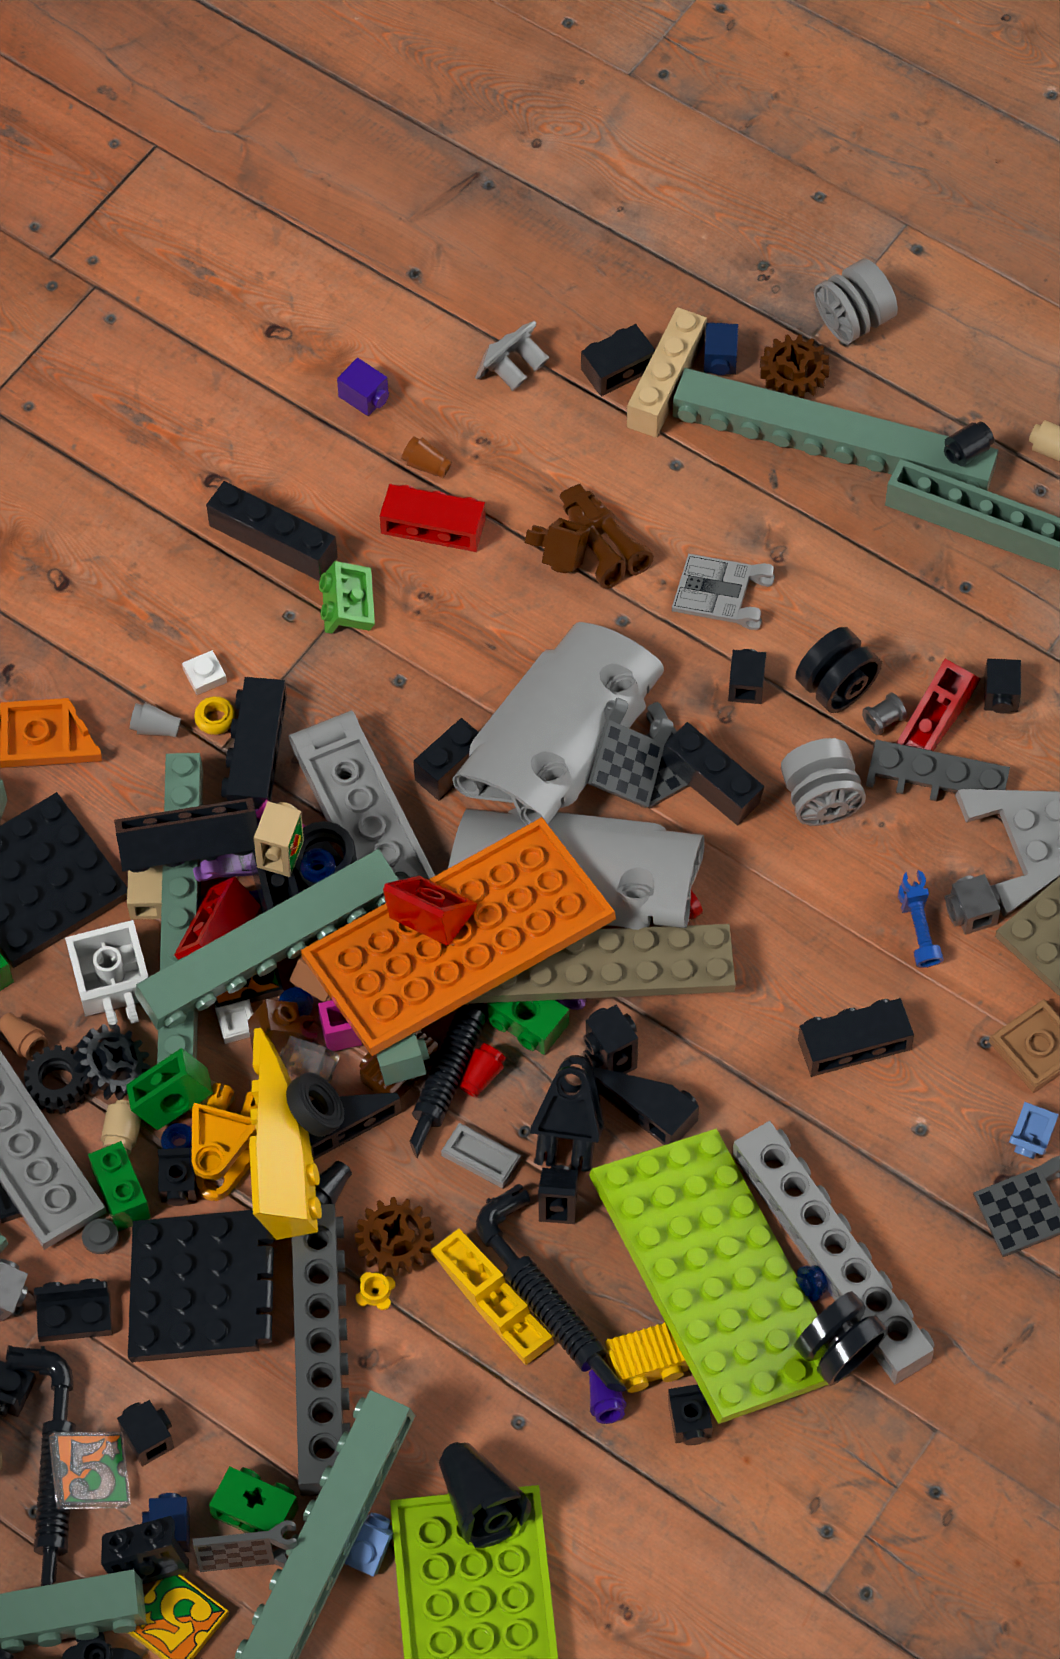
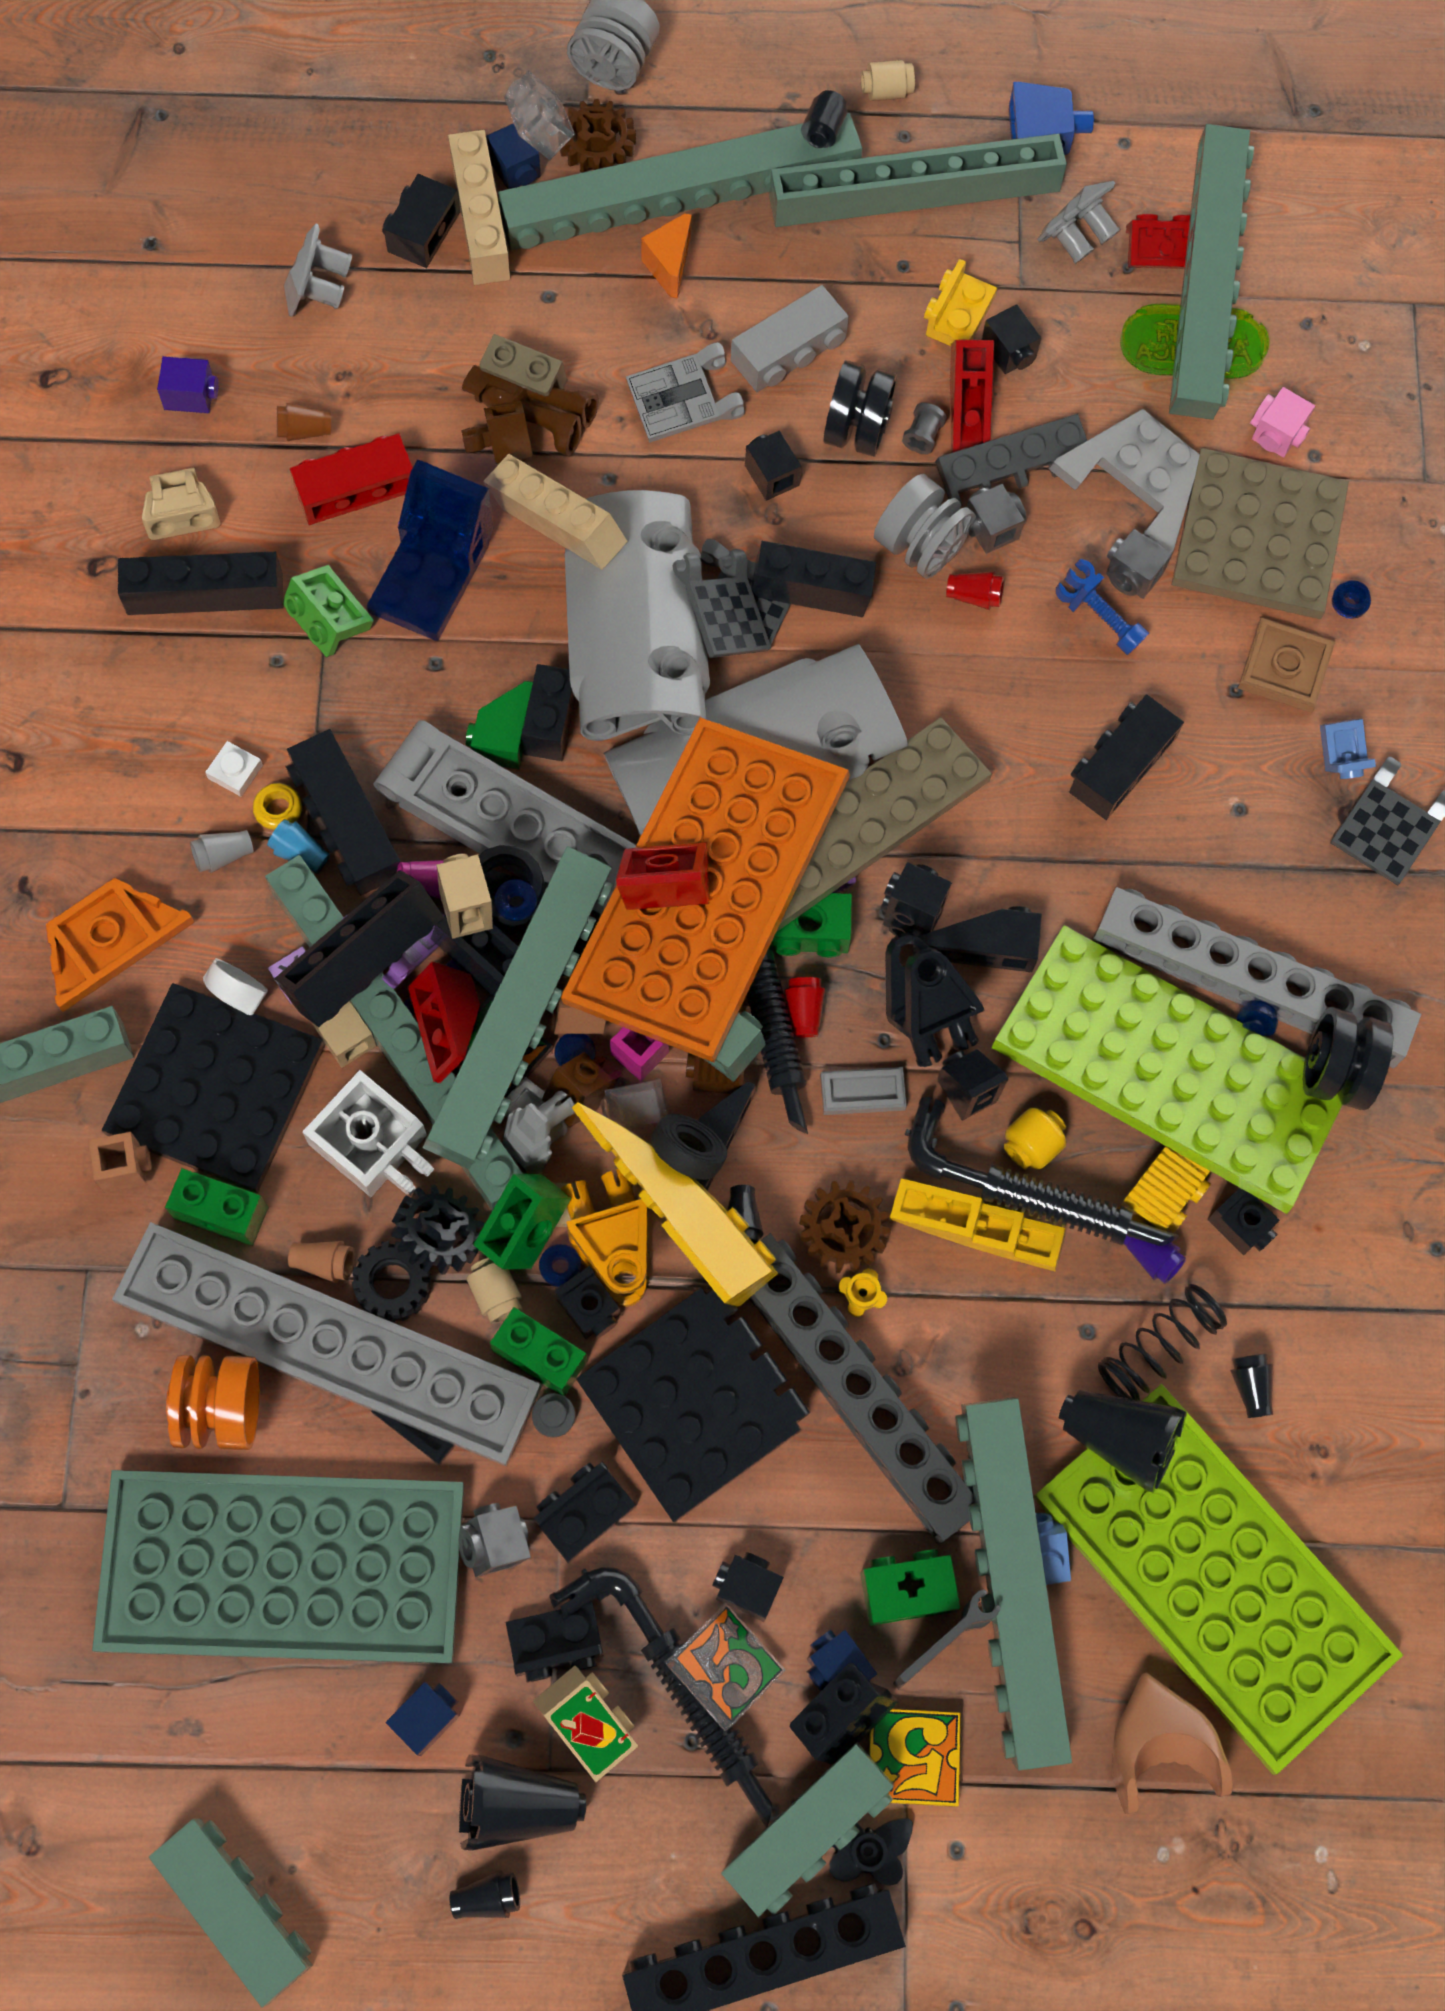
camera: 40 degrees left, 10 degrees up
none -> tan piece [142,468,221,540]
none -> white hat [203,958,268,1015]
none -> dark azure cone [267,819,330,874]
none -> clear blue bracket [366,459,494,642]
none -> green slope [465,681,533,770]
none -> dark tan bracket [479,334,567,396]
none -> tan brick [483,454,628,570]
none -> light grey connector [502,1091,575,1174]
none -> clear brick [504,70,575,160]
none -> orange slope [641,213,692,299]
none -> light grey brick [731,285,849,392]
none -> yellow bracket [924,259,997,346]
none -> red cone [946,571,1004,610]
none -> flat silver brick [967,484,1027,554]
none -> yellow head [1004,1108,1067,1170]
none -> black piece [1098,1284,1227,1401]
none -> black cone [1230,1354,1273,1418]

